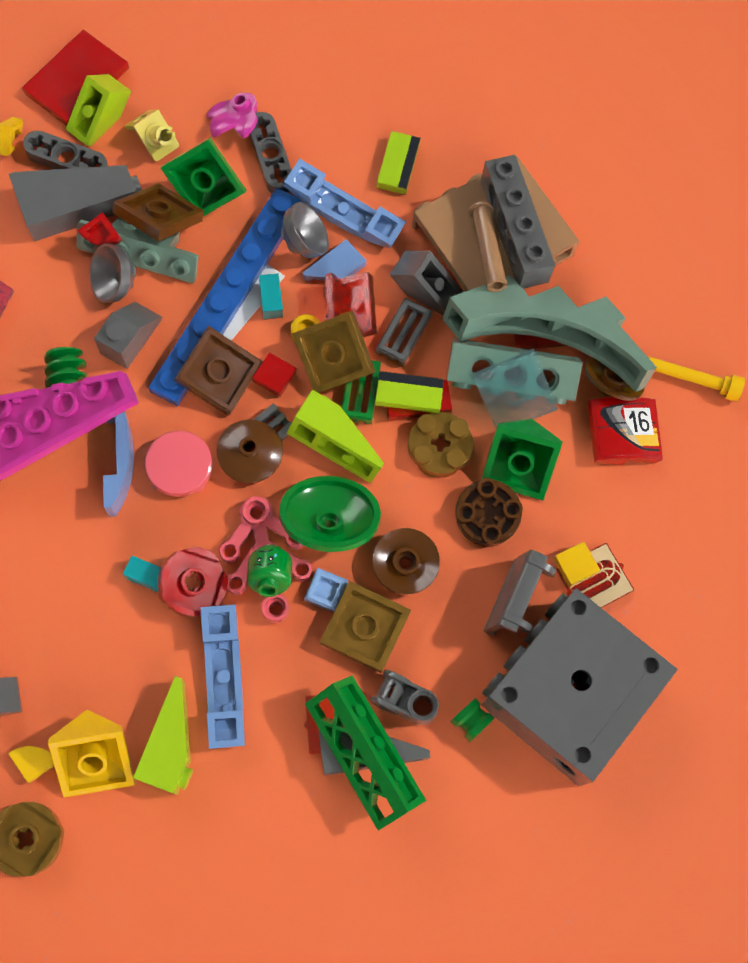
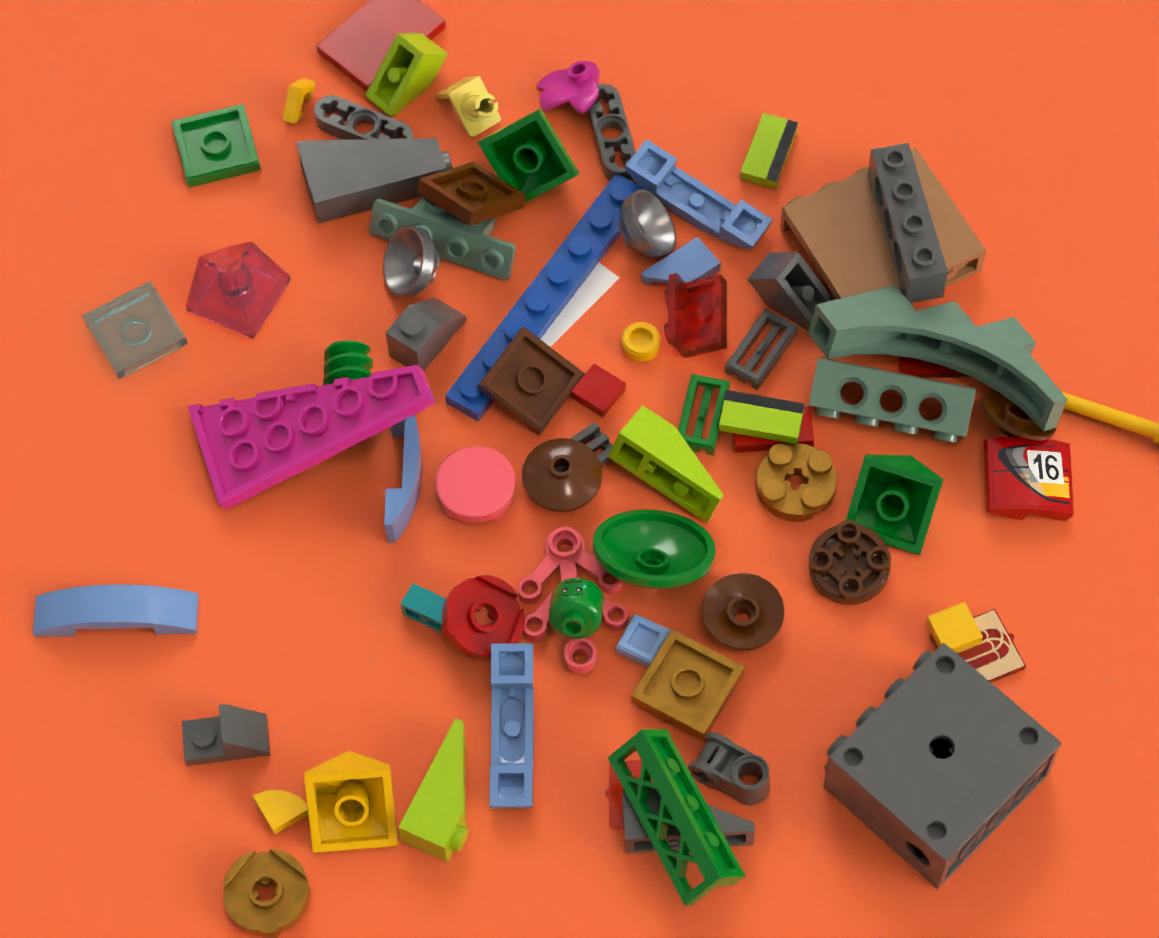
camera: 15 degrees right, 10 degrees down
red tile [77,212,123,246] -> none
teal piece [259,273,283,319] -> none
pearl gold plate [292,311,376,393] -> none
green wheel [450,697,495,742] -> none
medium nougat pin [469,201,507,292] -> none
clear light blue tile [473,348,558,429] -> none
dark grey piece [483,550,557,636] -> none

